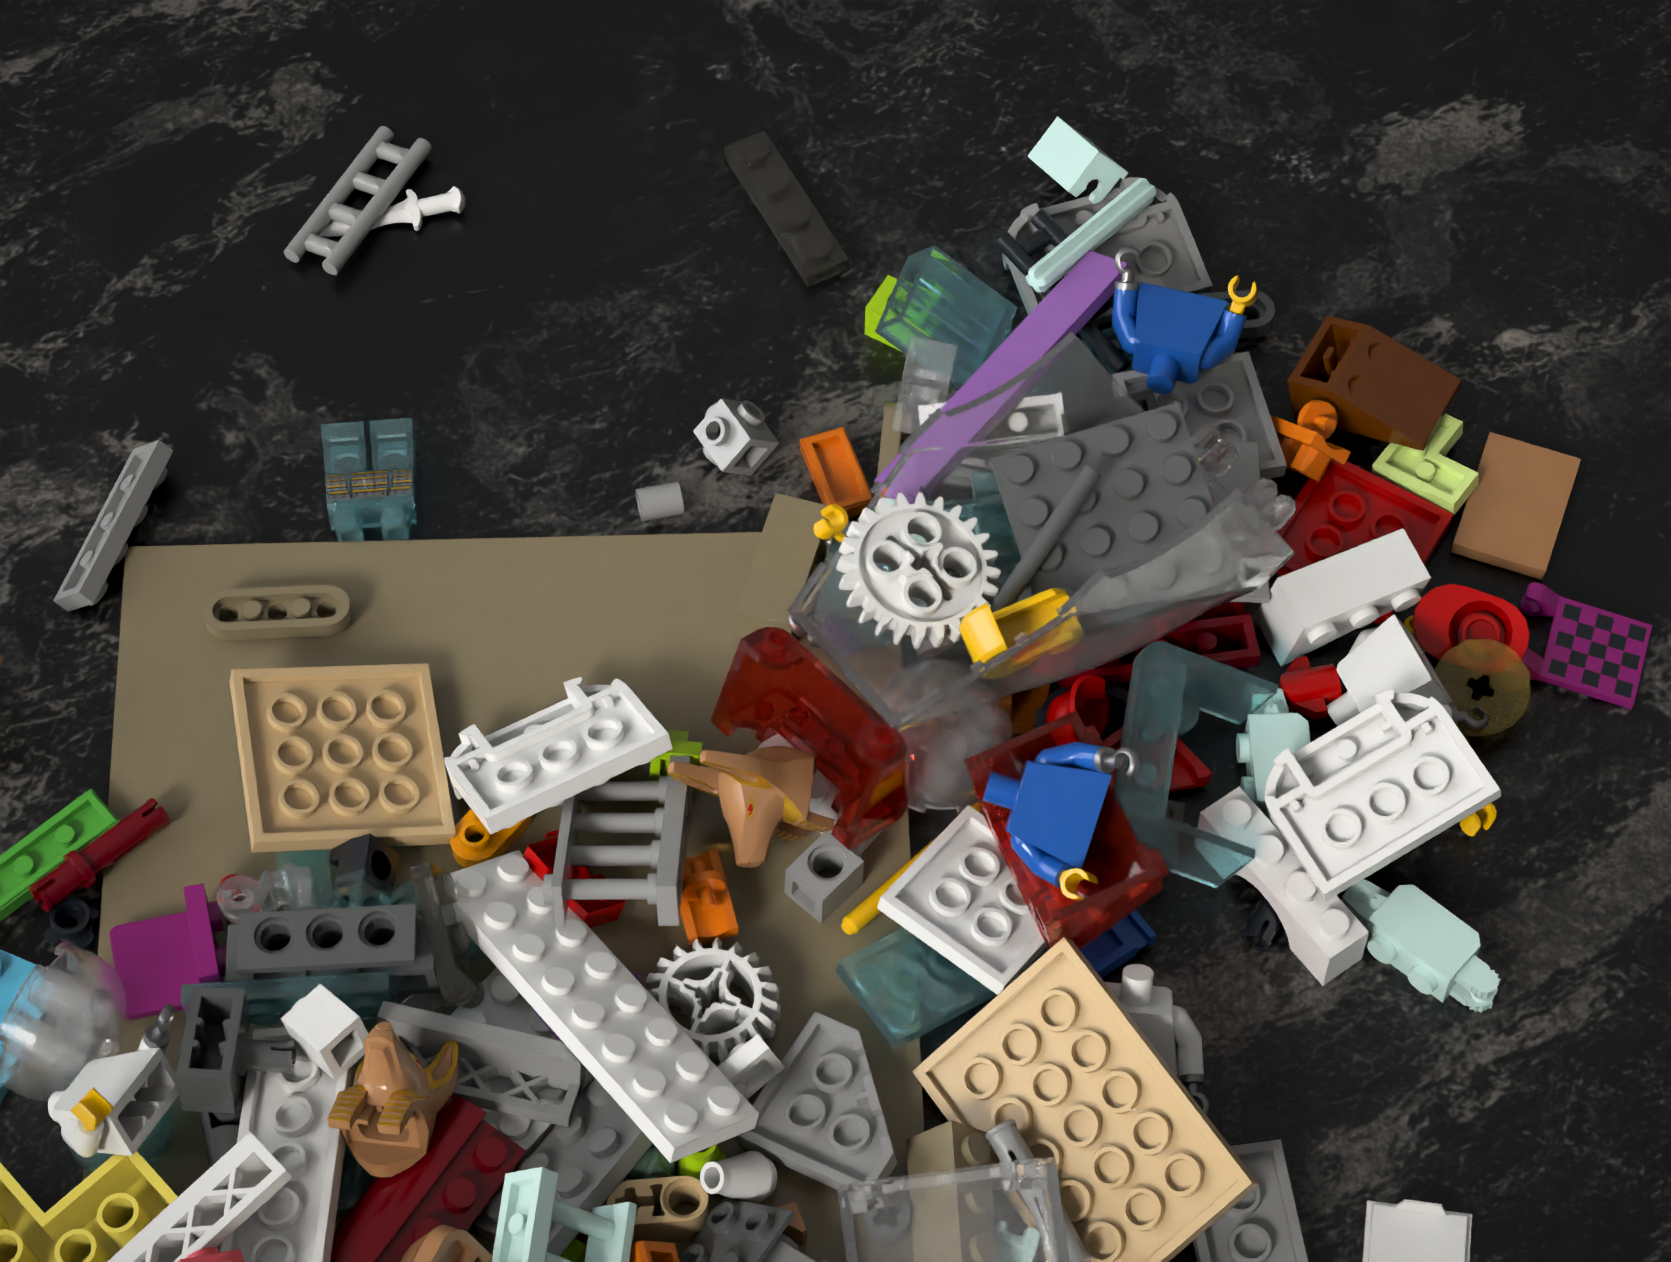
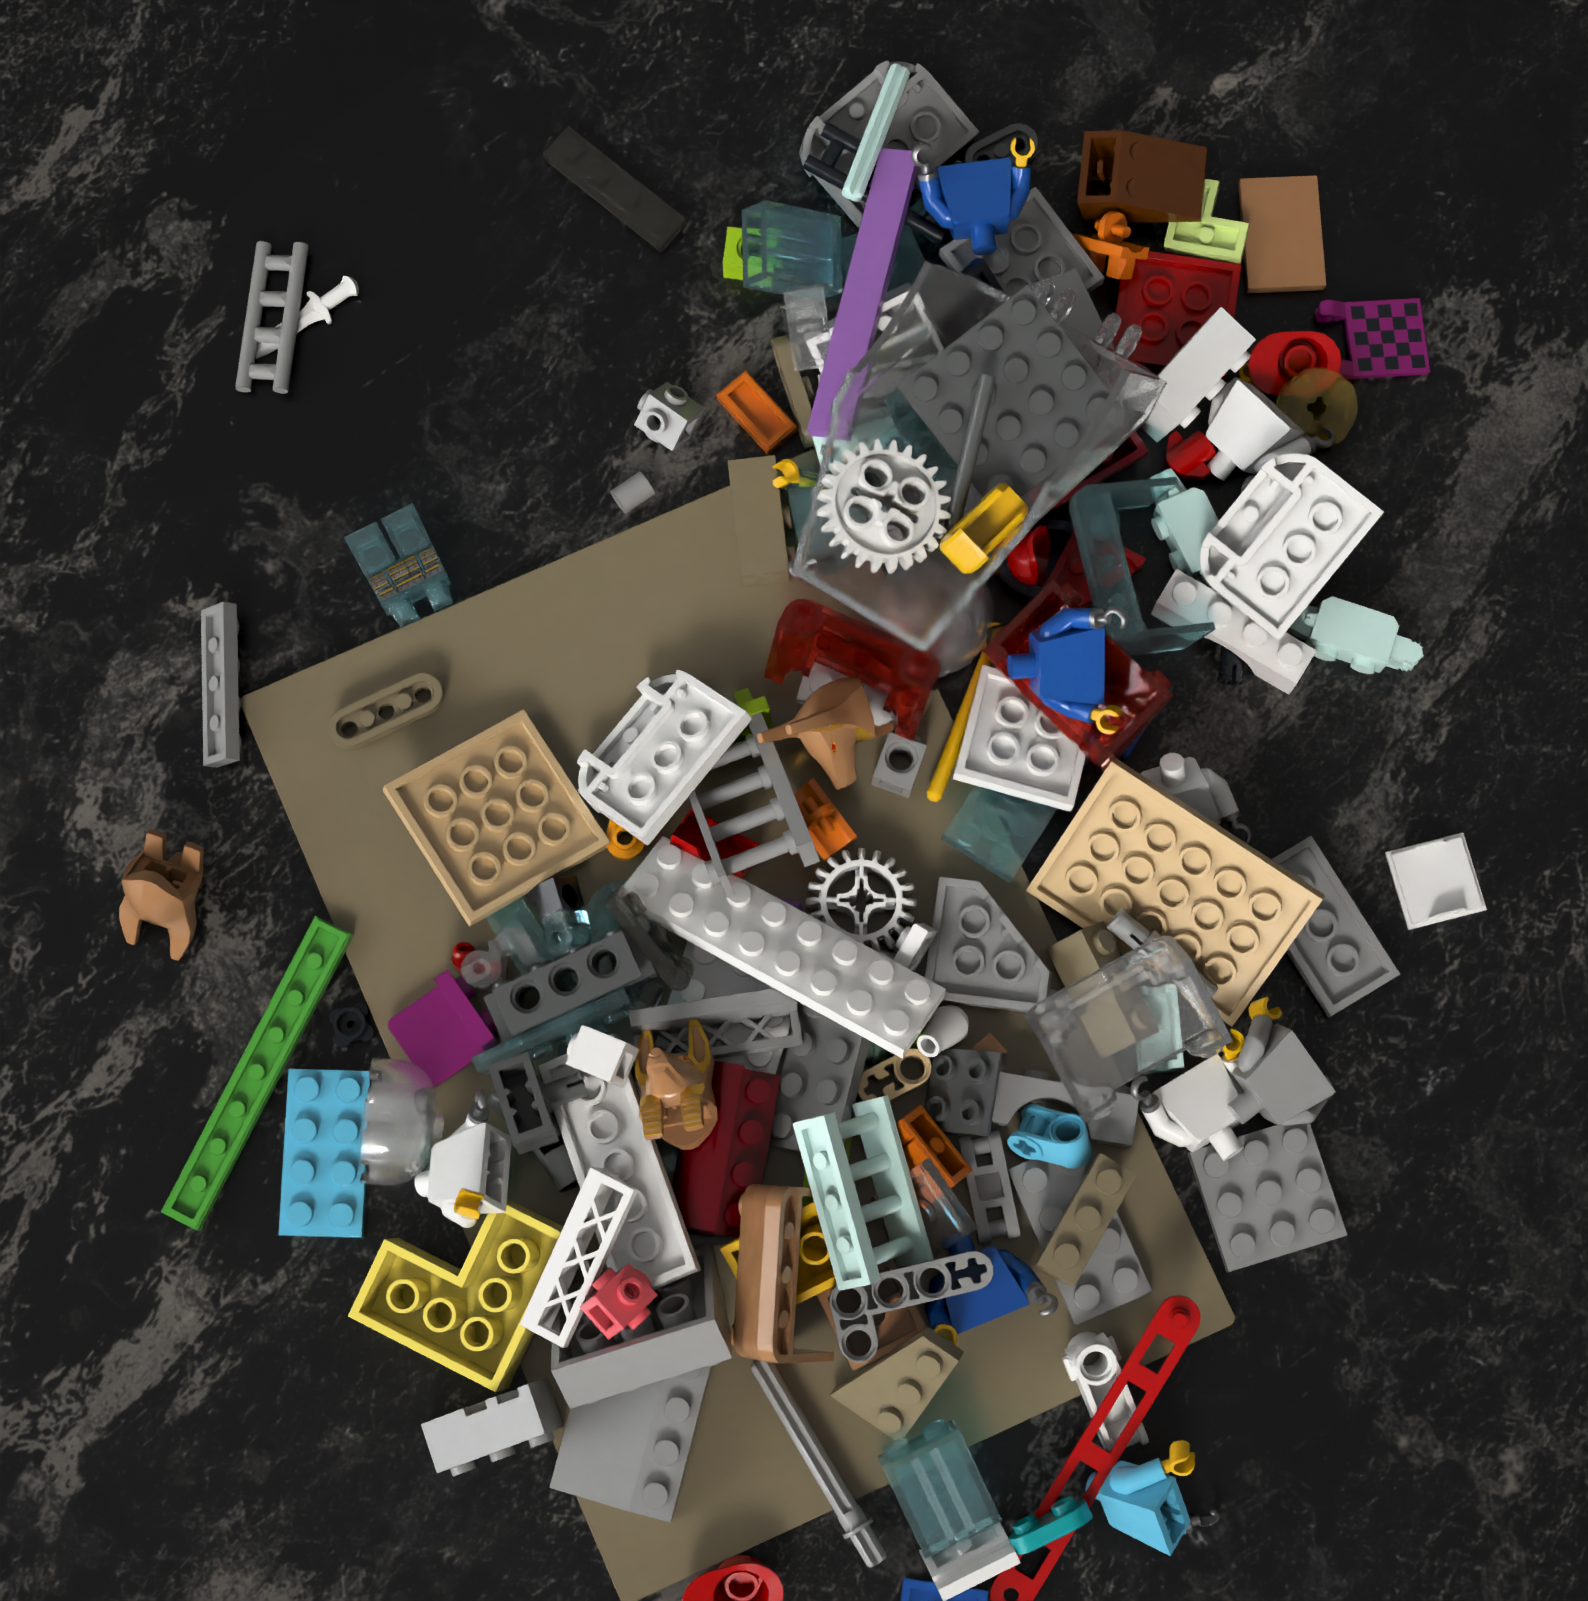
camera: 20 degrees left, 20 degrees up
dark red pin [29,798,170,912] -> none
light aqua hinge [1028,116,1128,204] -> none

